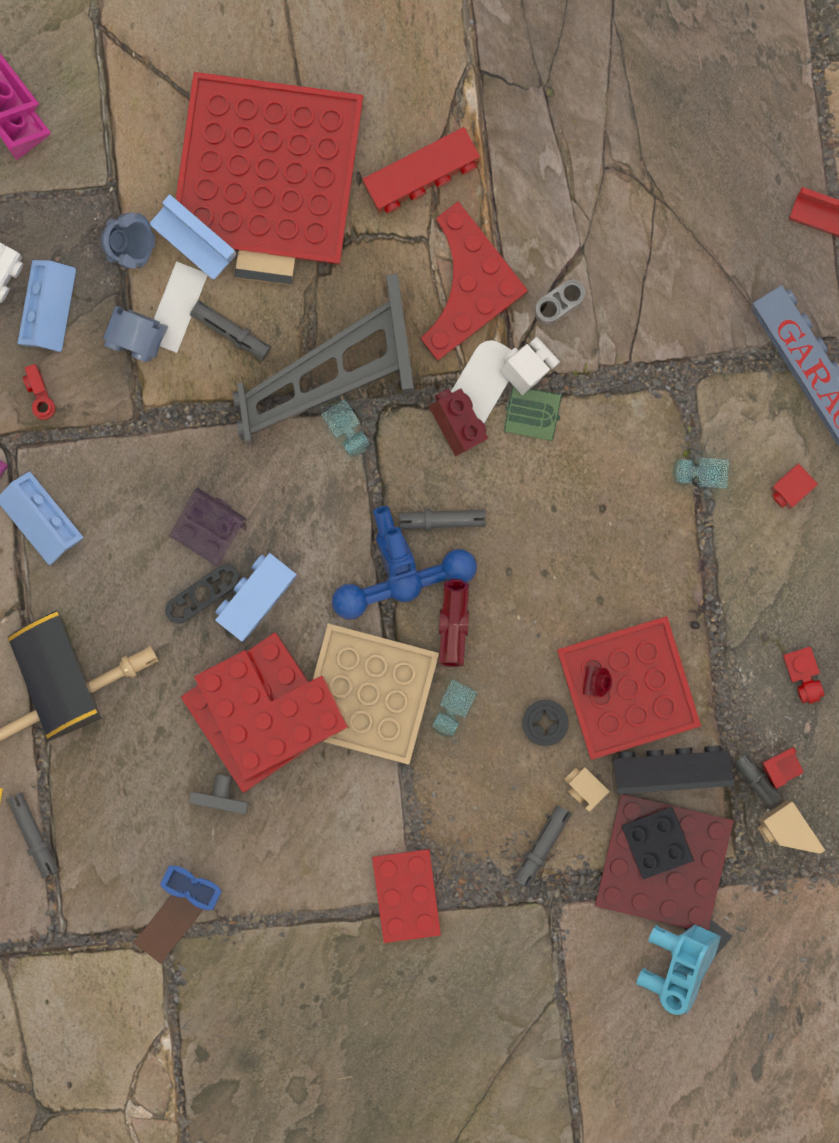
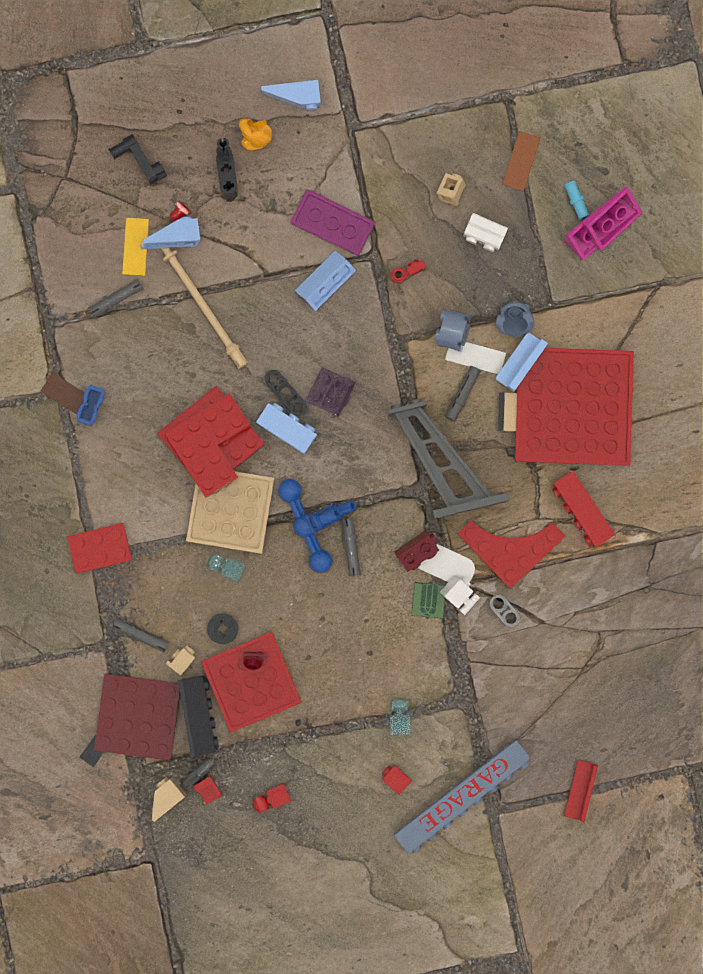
camera: 90 degrees right, 0 degrees up
black slope [8,610,102,741] -> none
light blue panel [17,260,76,352] -> none
dark grey tile [189,774,249,814] -> none
clear light blue plate [321,399,370,457] -> none
dark red piece [439,579,469,667] -> none
black hinge [622,807,694,879] -> none
medium azure piece [636,925,721,1015] -> none

